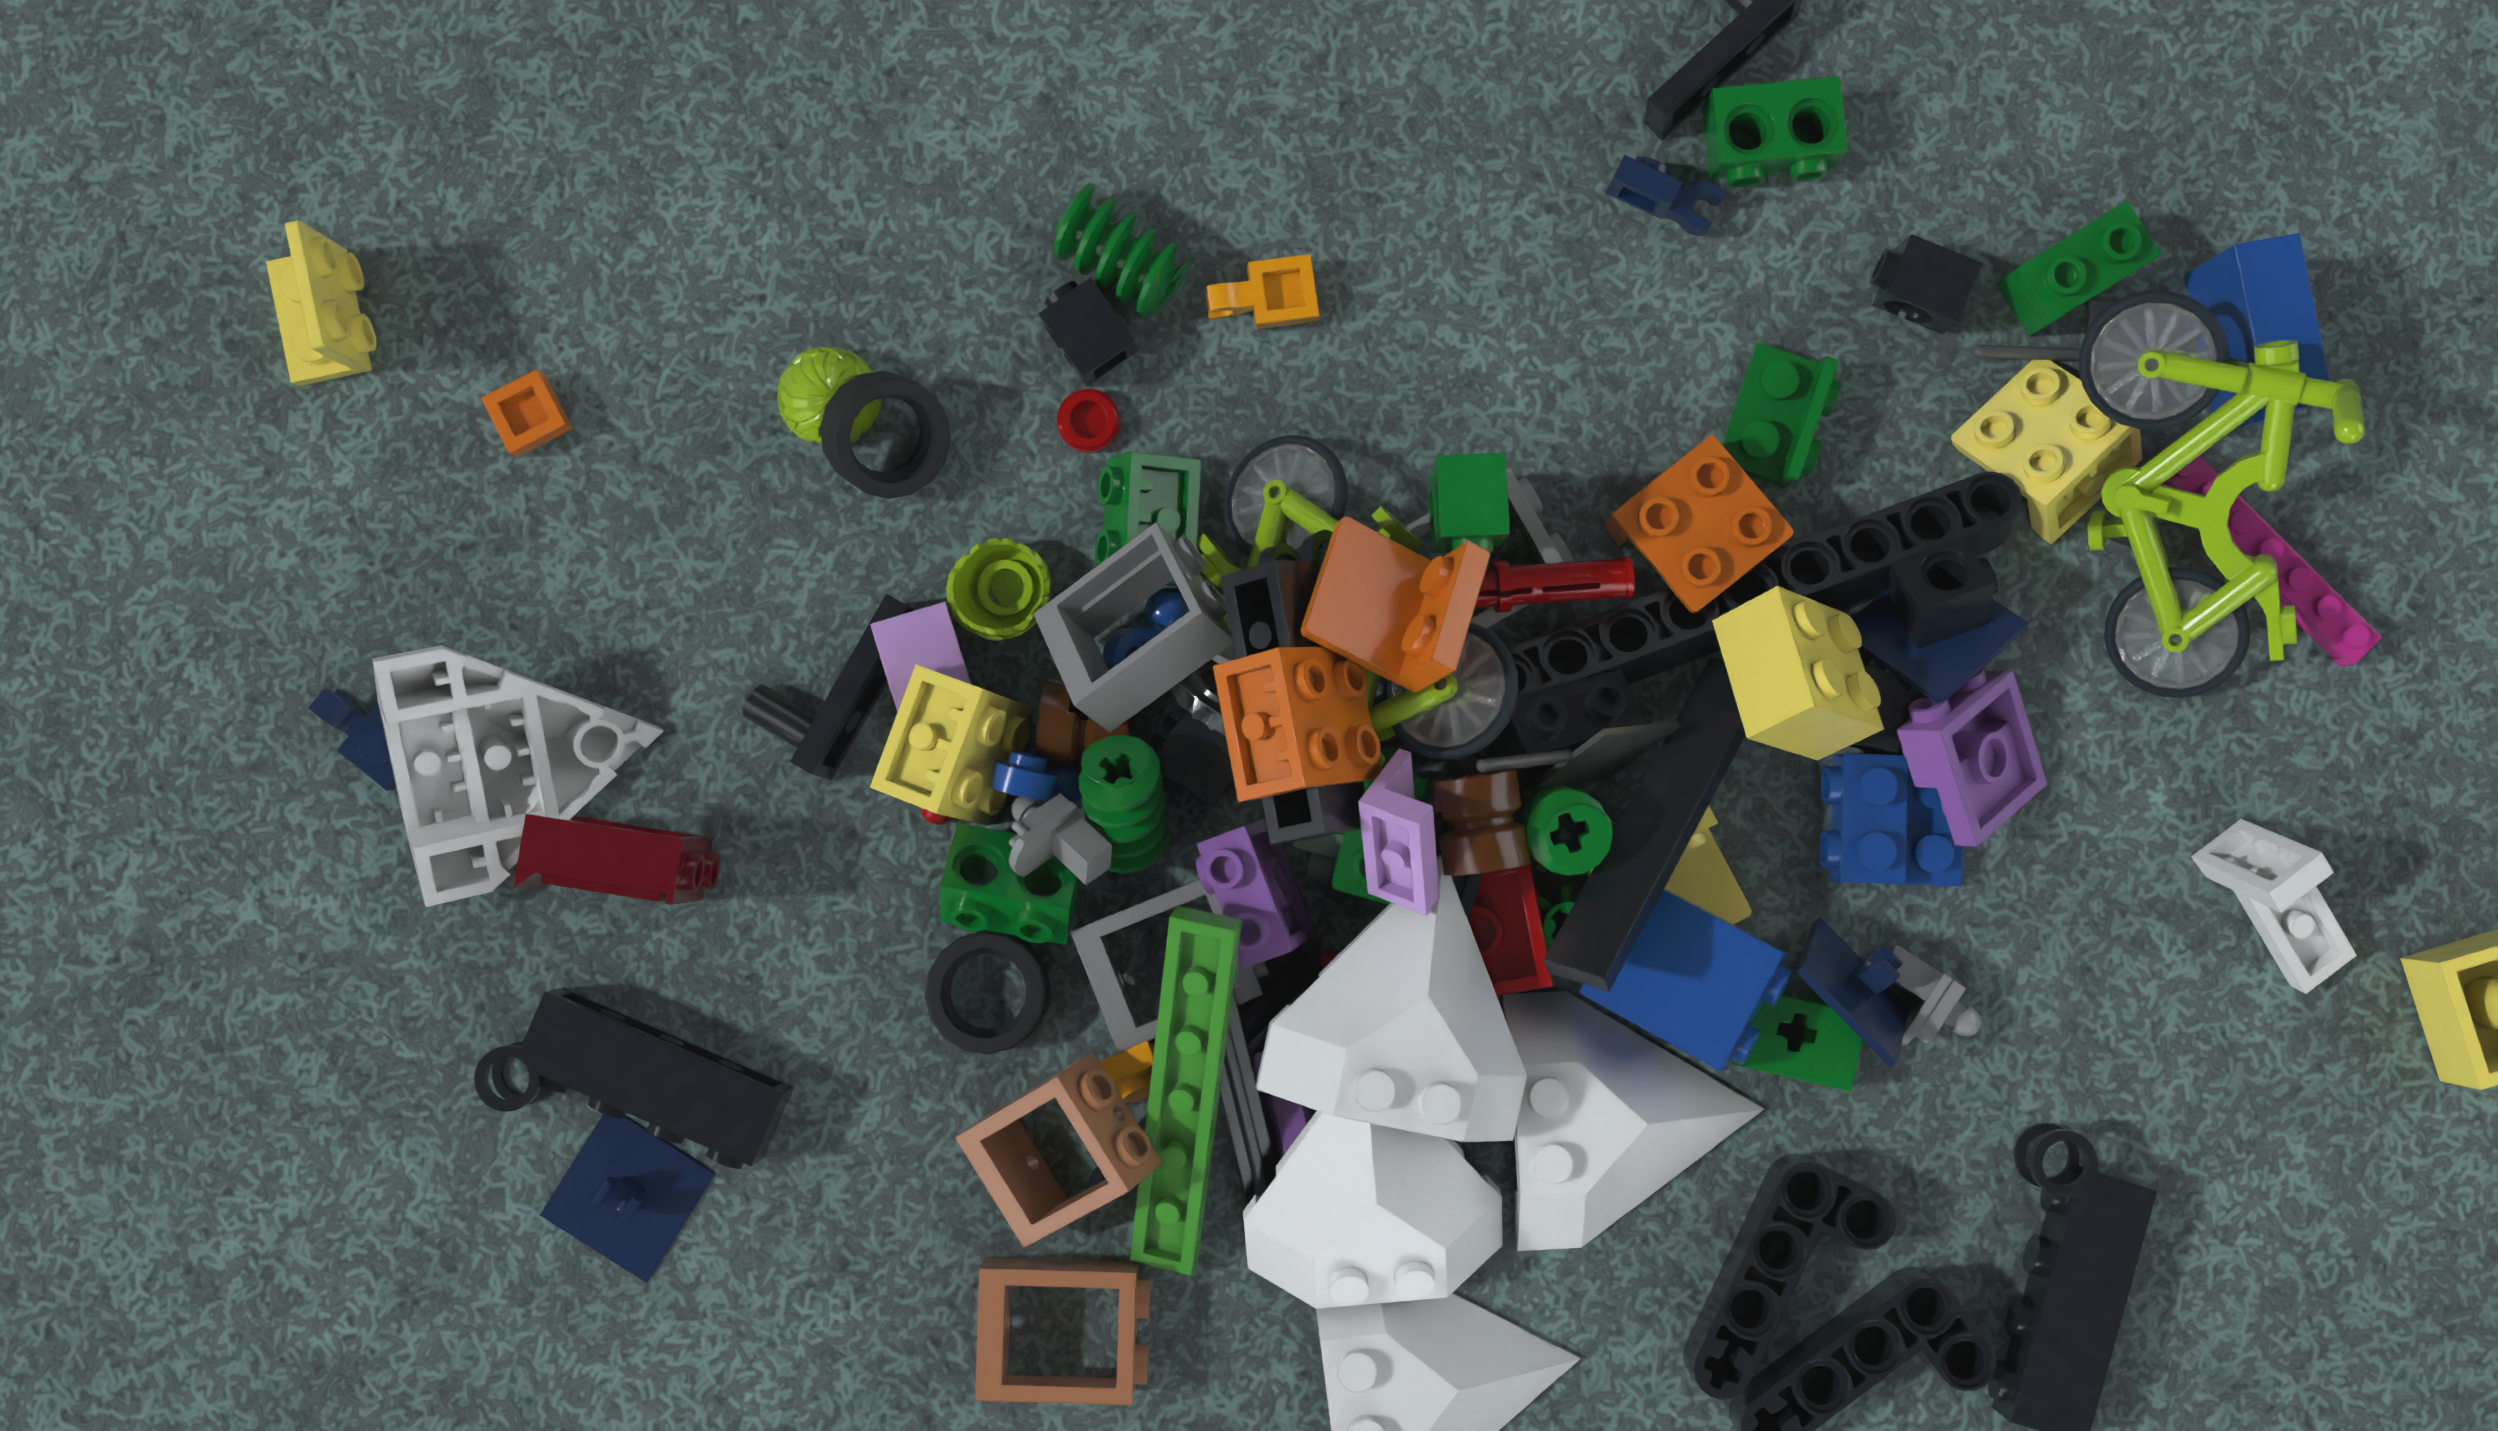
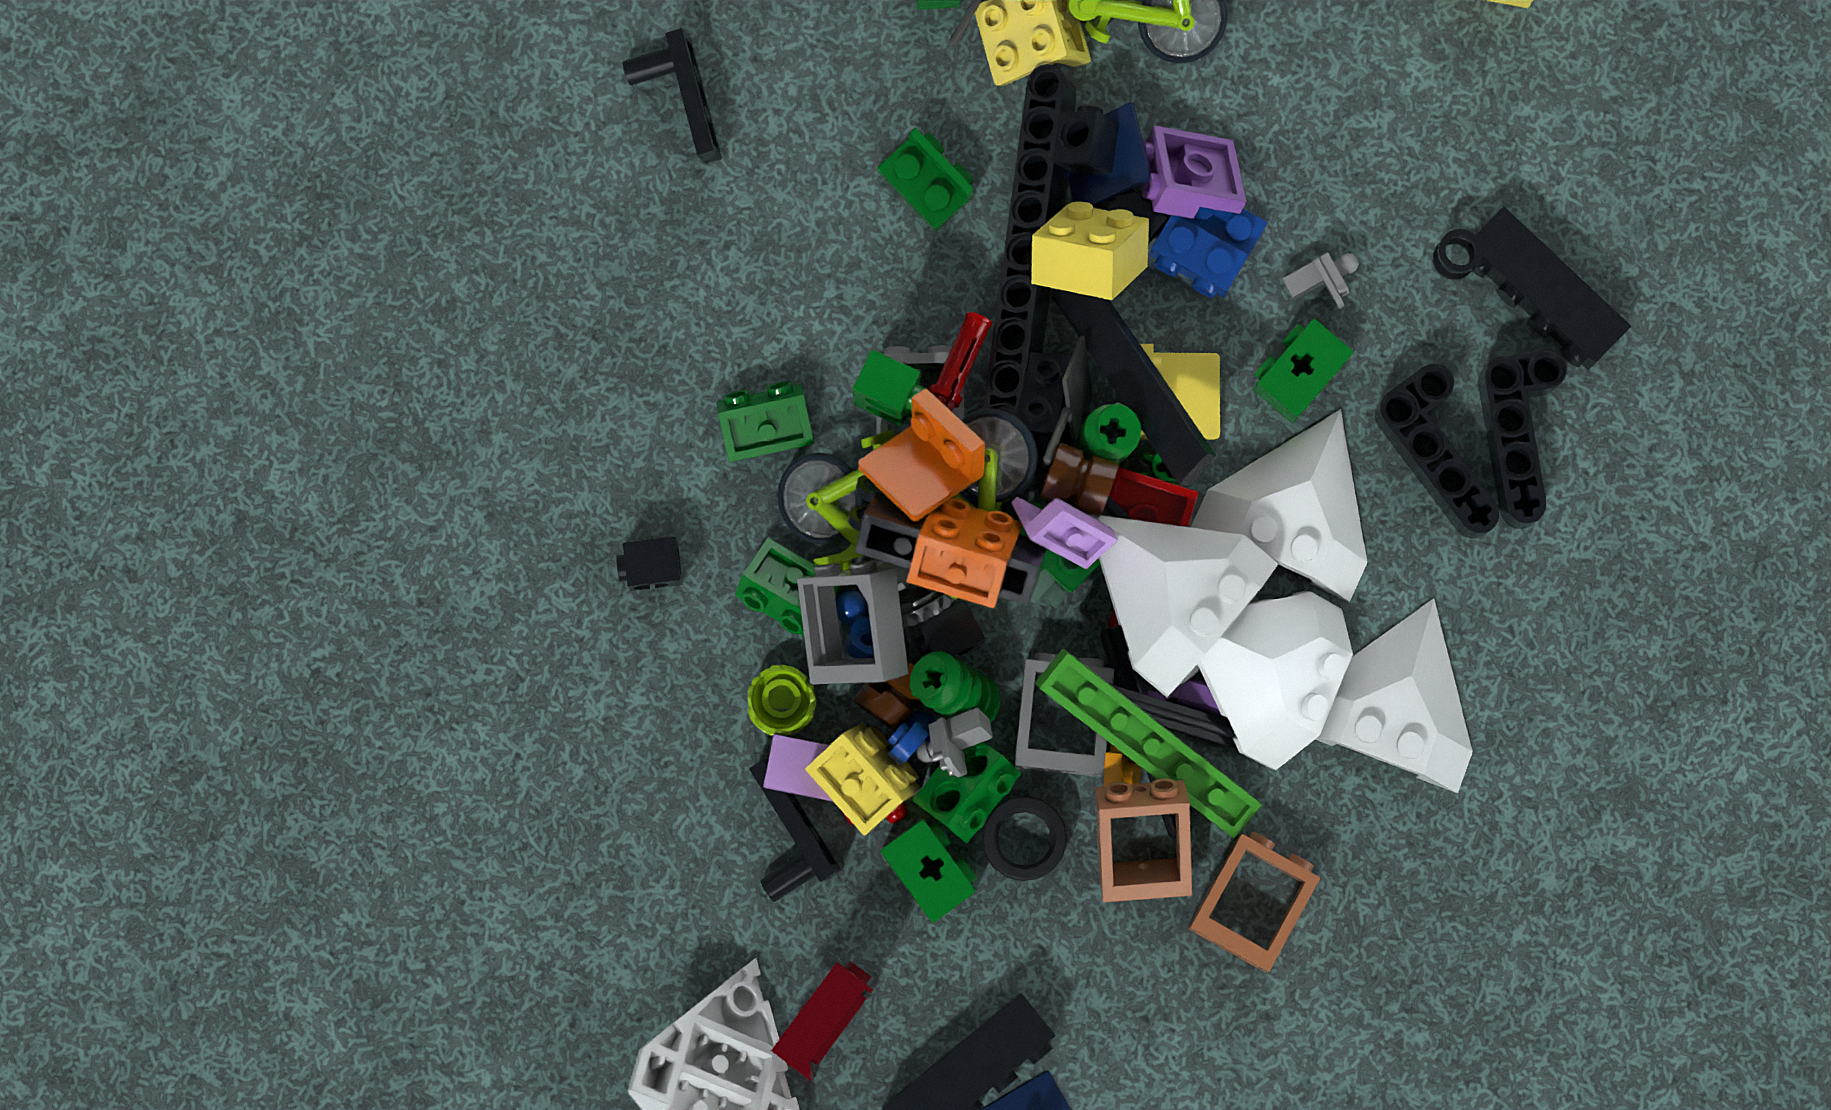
camera: 70 degrees left, 5 degrees down
light yellow bracket [266,220,377,387] -> none
orange plate [481,369,573,458] -> none
lime hair [777,346,882,444] -> none
black tyre [820,371,951,499] -> none
green piece [1053,183,1194,319] -> none
red tile [1057,389,1121,454] -> none
medium lavender plate [1196,818,1317,968] -> none
light orange plate [1205,254,1319,330] -> none
blue brick [1579,888,1793,1072] -> none
orange bracket [1604,434,1794,613] -> none
dark blue plate [1605,155,1725,236] -> none
green brick [1702,76,1848,188] -> none
dark blue piece [1796,917,1910,1067] -> none
black brick [1870,234,1983,334] -> none
white bracket [2191,819,2357,994] -> none
none -> green bracket [716,381,814,462]
none -> green brick [880,819,978,924]

